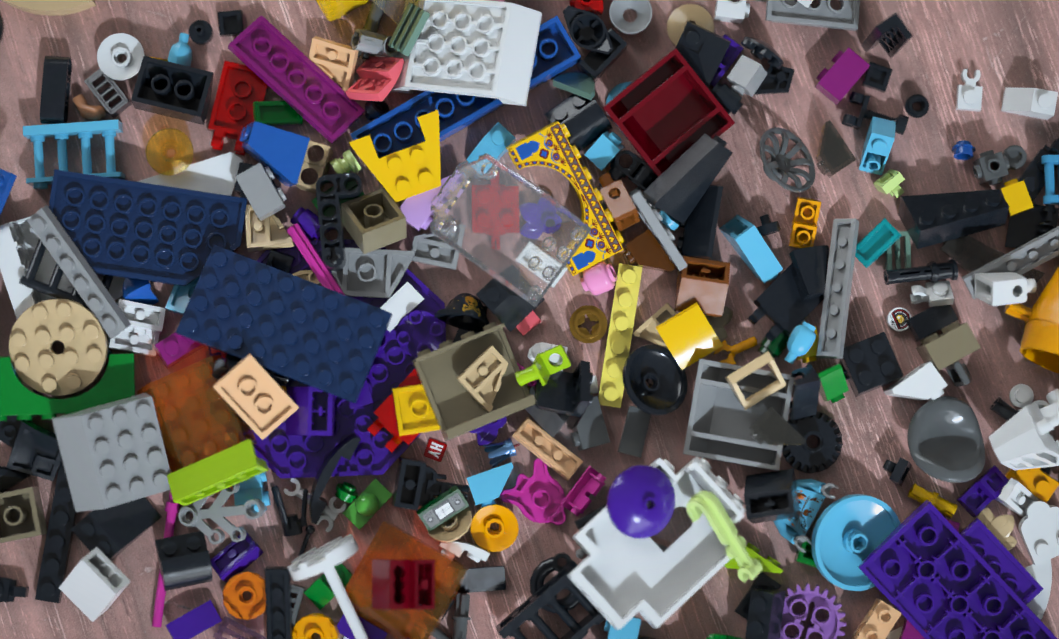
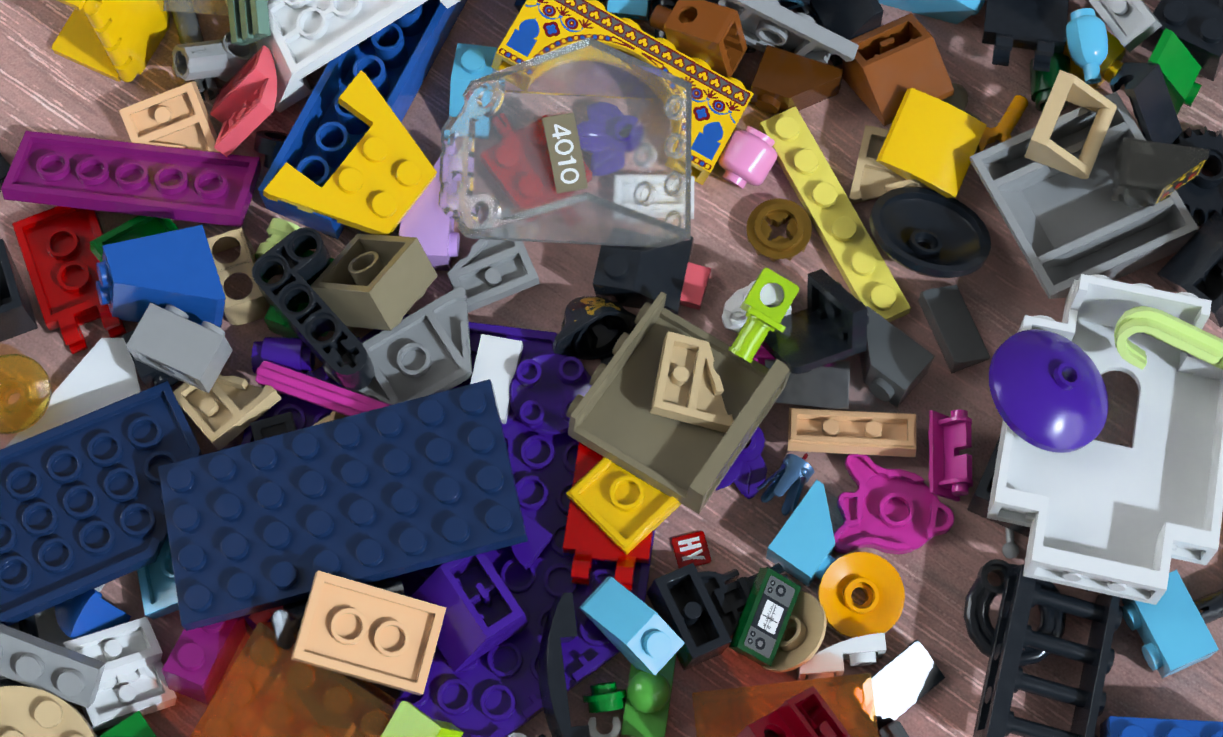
camera: 25 degrees left, 15 degrees down
none -> dark tan sticker [542,112,588,194]
none -> medium azure slope [579,576,685,675]

